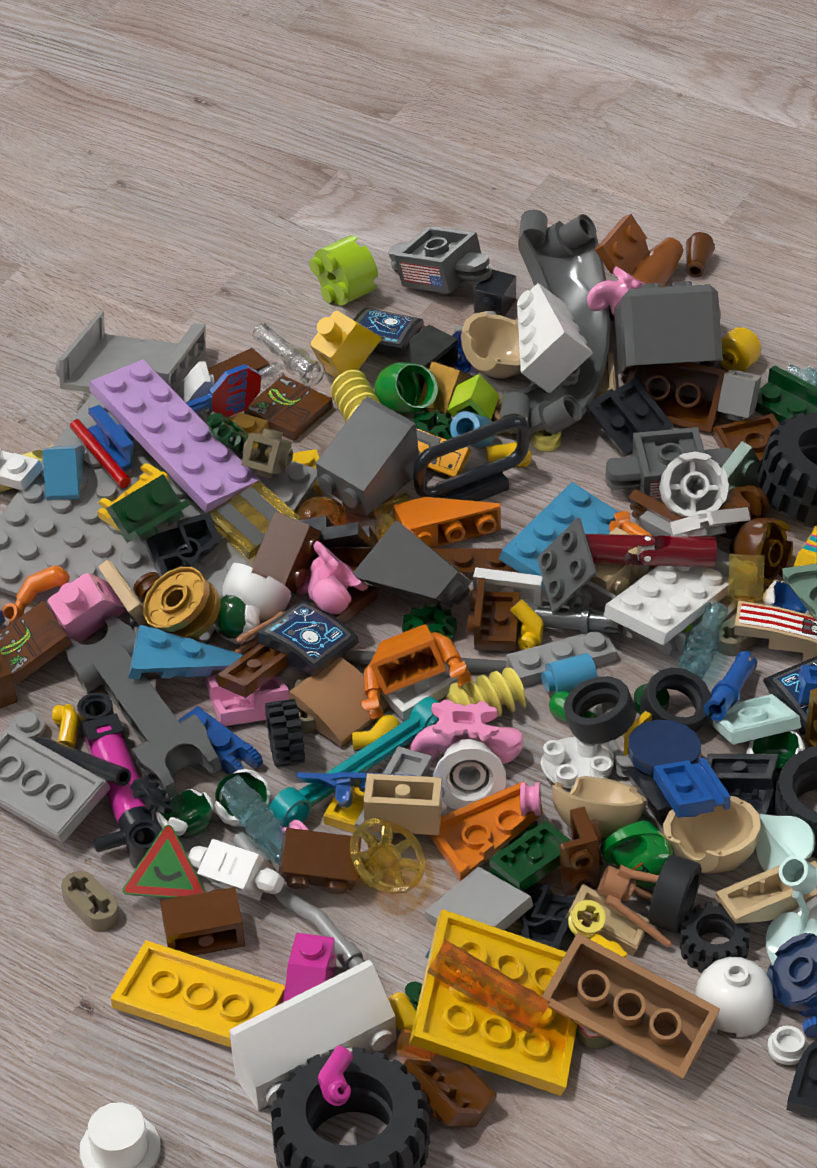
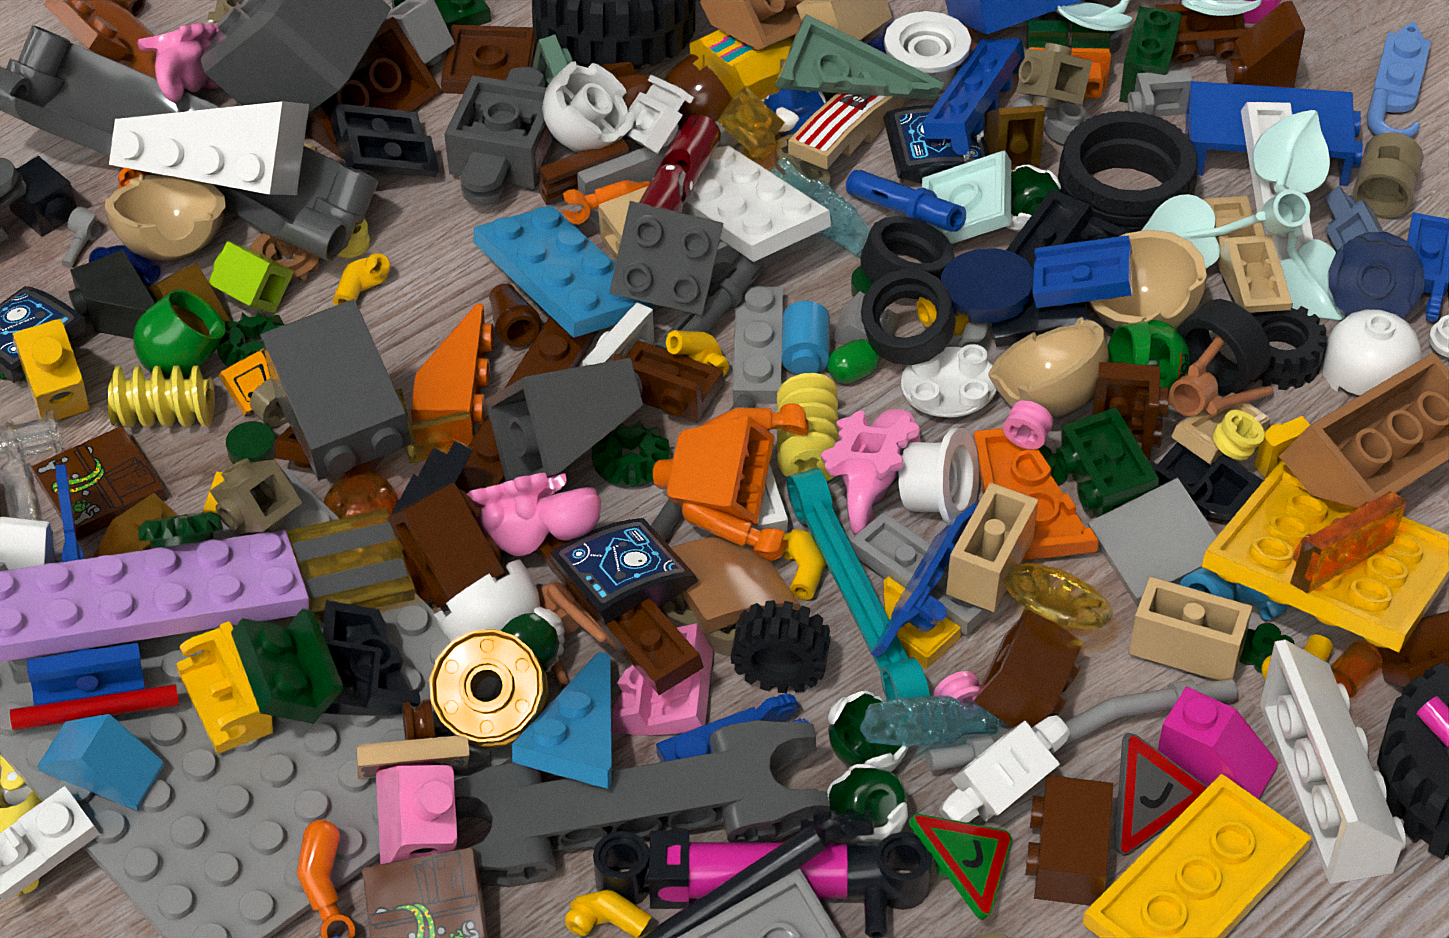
camera: 70 degrees left, 5 degrees up
black bar [413,415,530,501] -> none
dark azure brick [450,411,495,448] -> none
none -> reddish brown cone [489,284,541,347]
none -> piece [1114,733,1207,855]
none -> tan brick [1129,577,1253,681]

